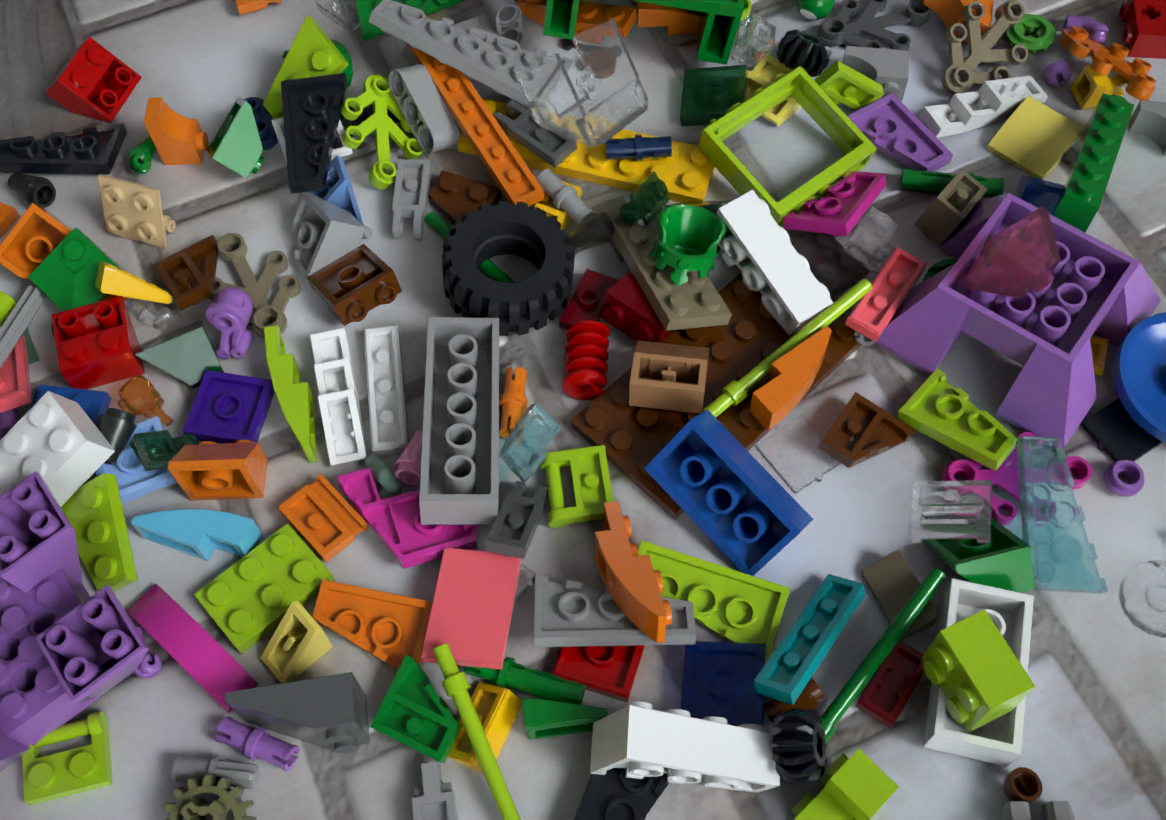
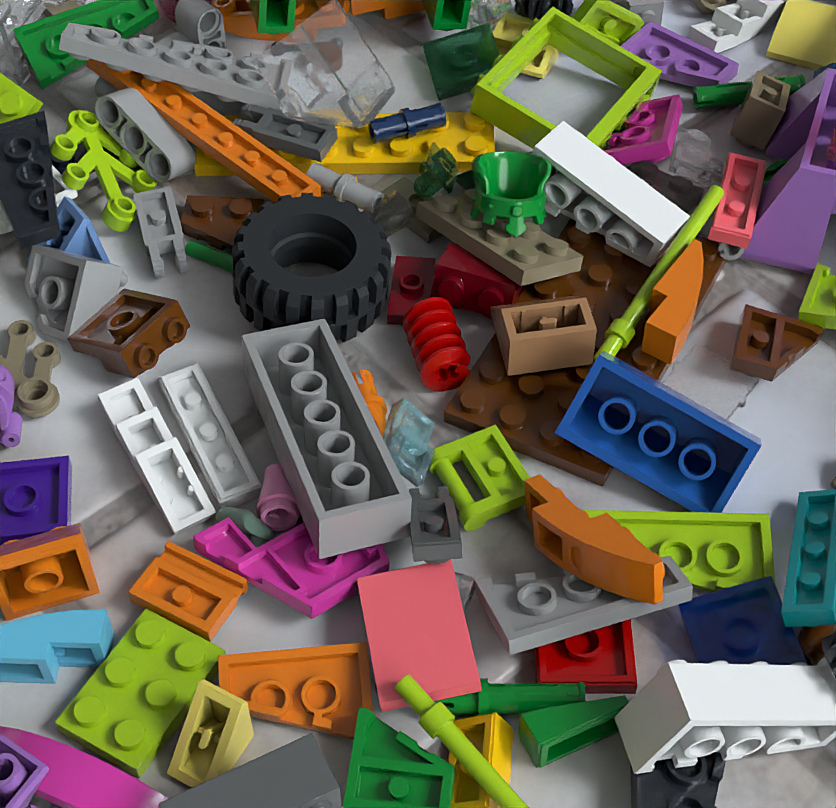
camera: 20 degrees left, 10 degrees down
lime slope [264,325,317,463] -> none

